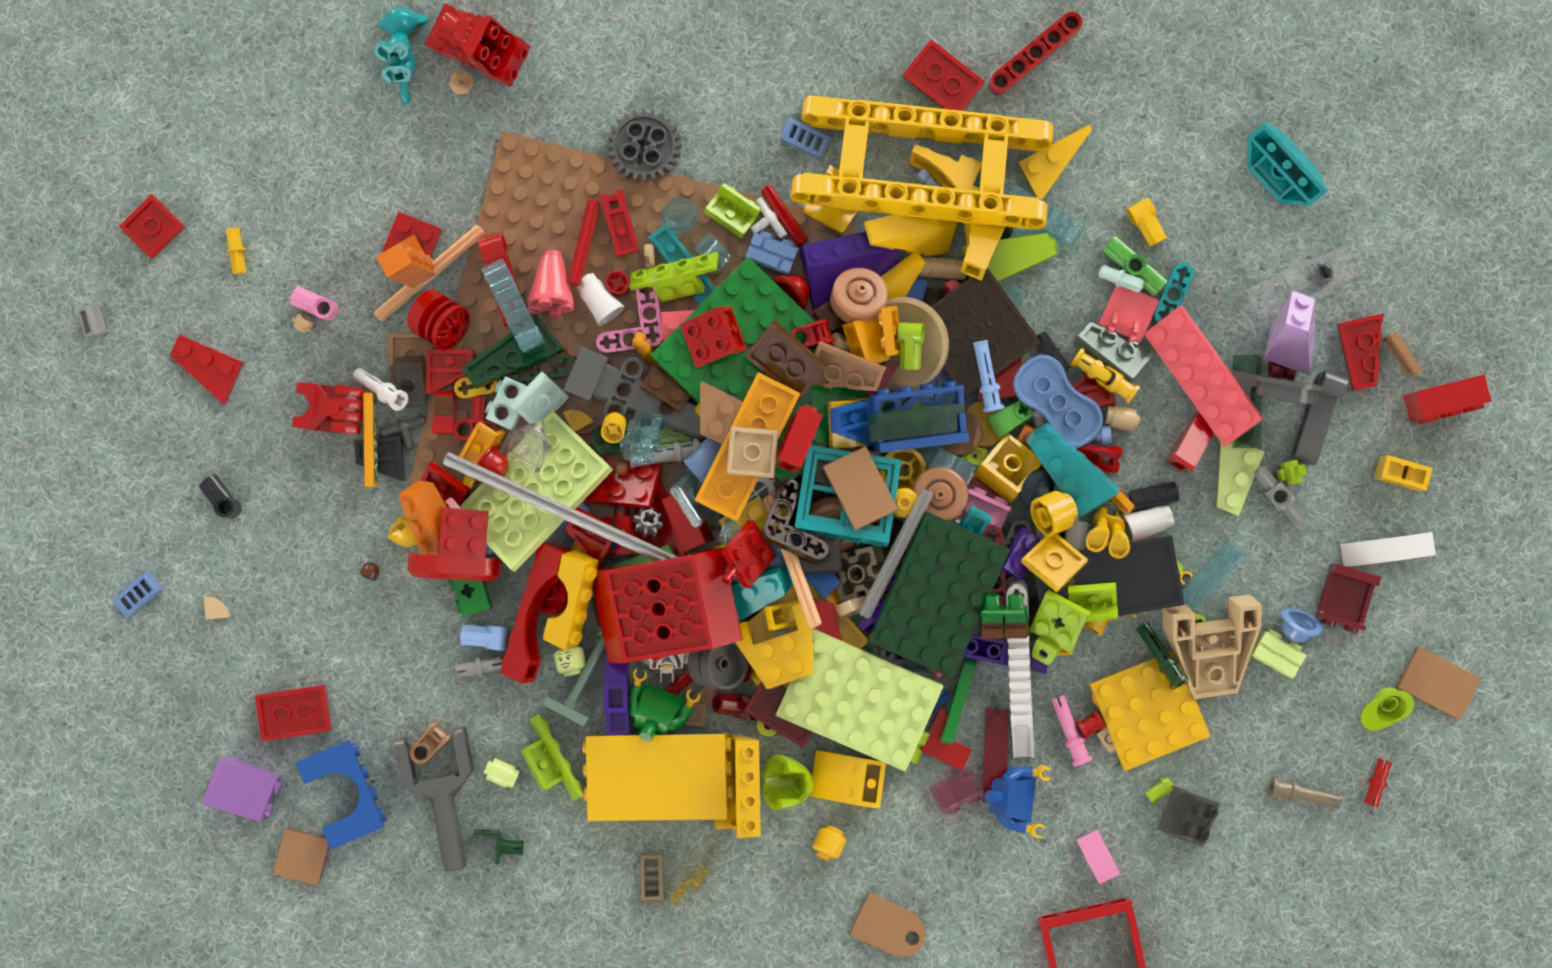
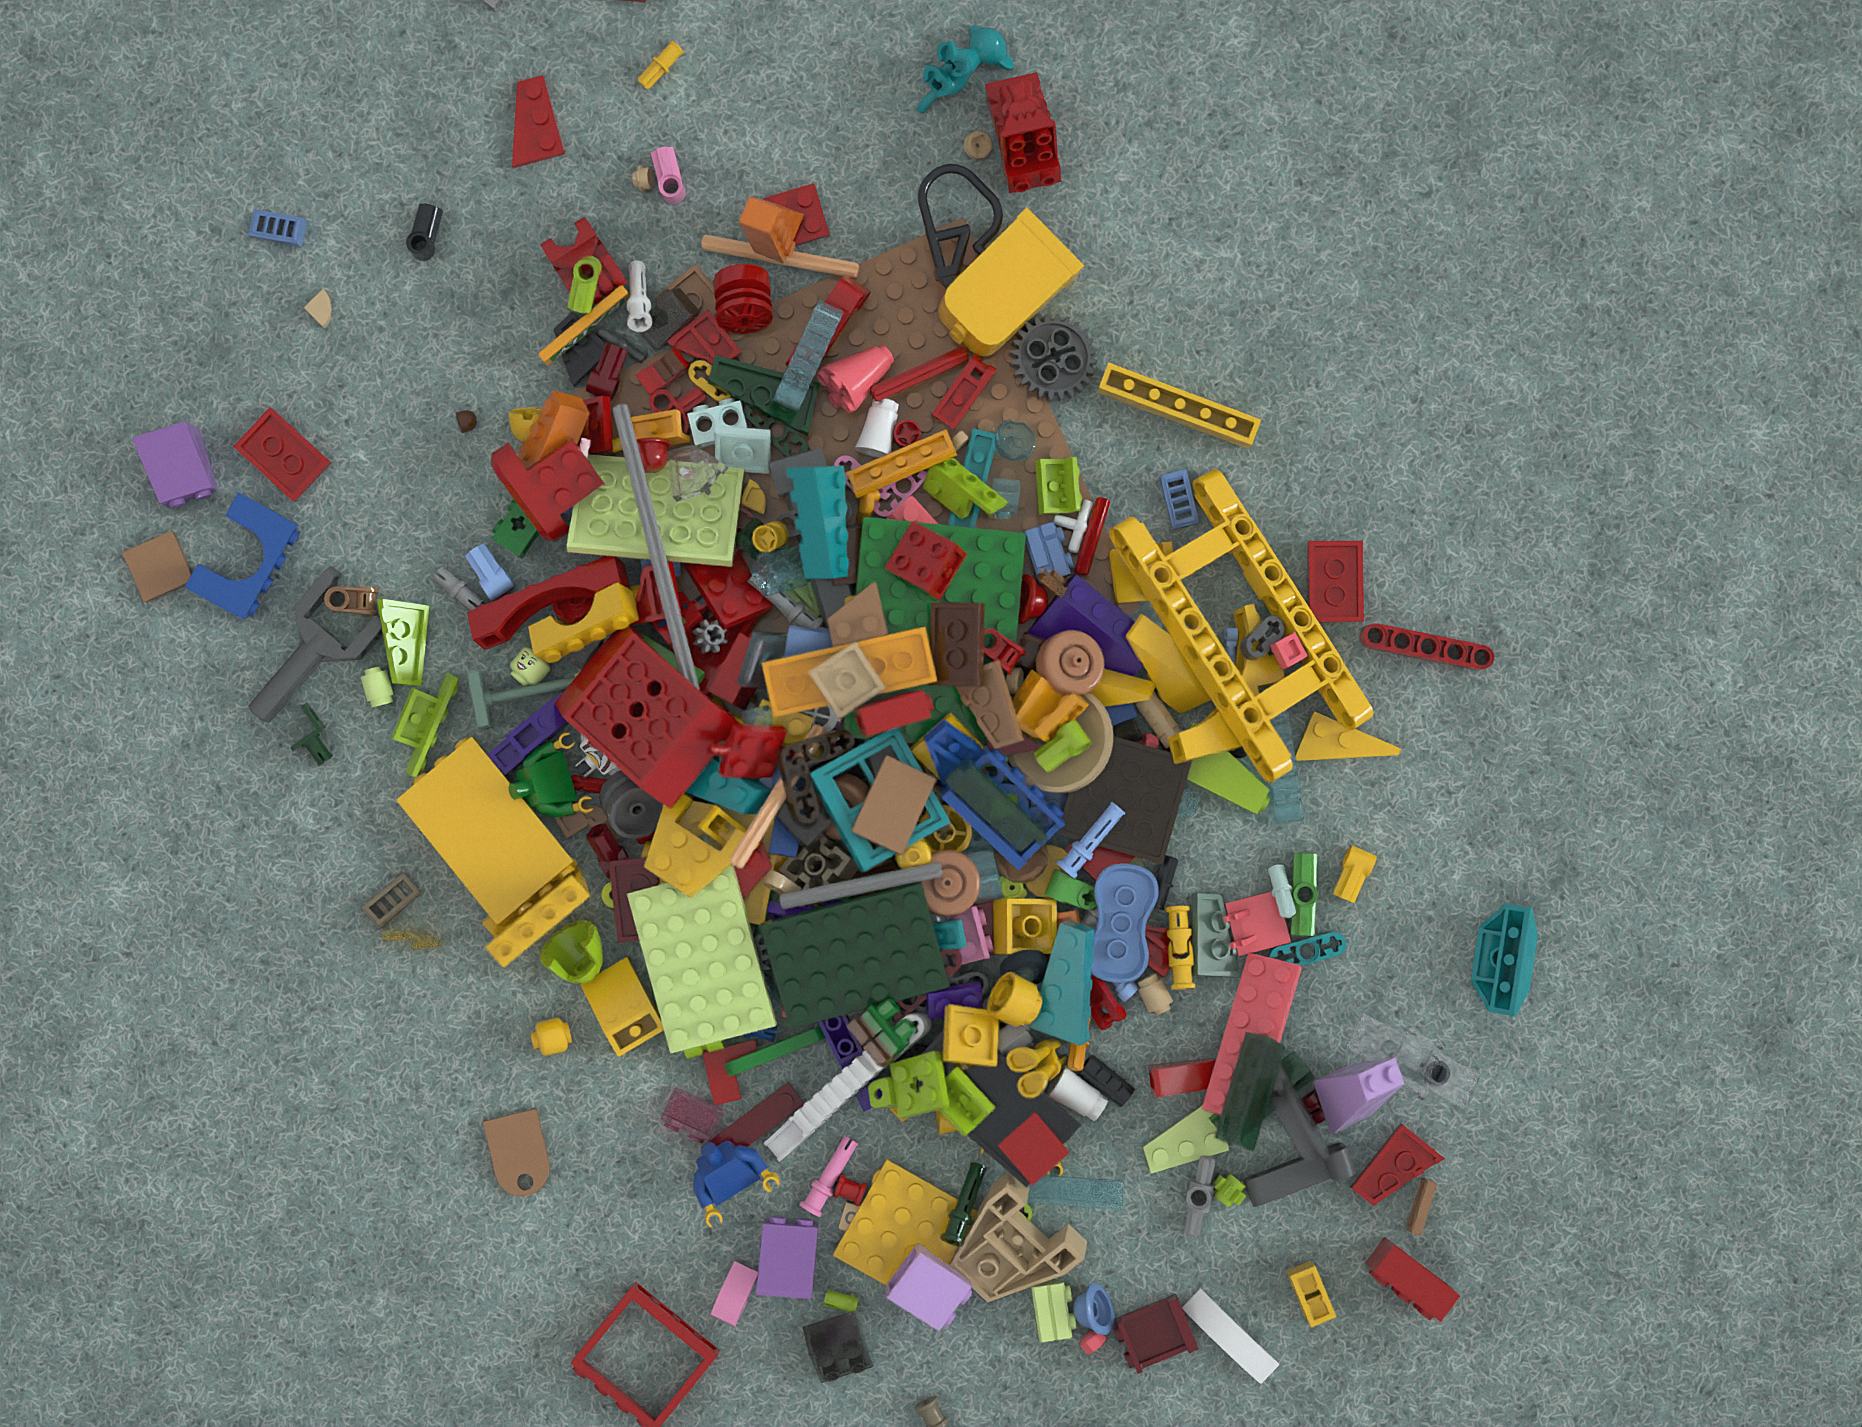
camera: 45 degrees right, 0 degrees up
none -> lime wing [377,599,430,686]
none -> lime piece [567,256,602,313]
none -> dark red piece [586,342,629,401]
none -> medium lavender slope [756,1216,819,1299]
none -> teal wedge [786,466,849,579]
none -> light orange tile [846,429,957,498]
none -> lavender slope [885,1243,972,1331]
none -> yellow piece [918,164,1084,357]
none -> red piece [998,1112,1070,1186]
none -> clear orange plate [1037,568,1068,598]
none -> coral tile [1080,1330,1106,1355]
none -> yellow brick [1097,362,1261,449]
none -> clear green panel [1214,1032,1285,1151]
none -> dark grey beam [1240,616,1285,660]
none -> coral tile [1270,632,1307,670]

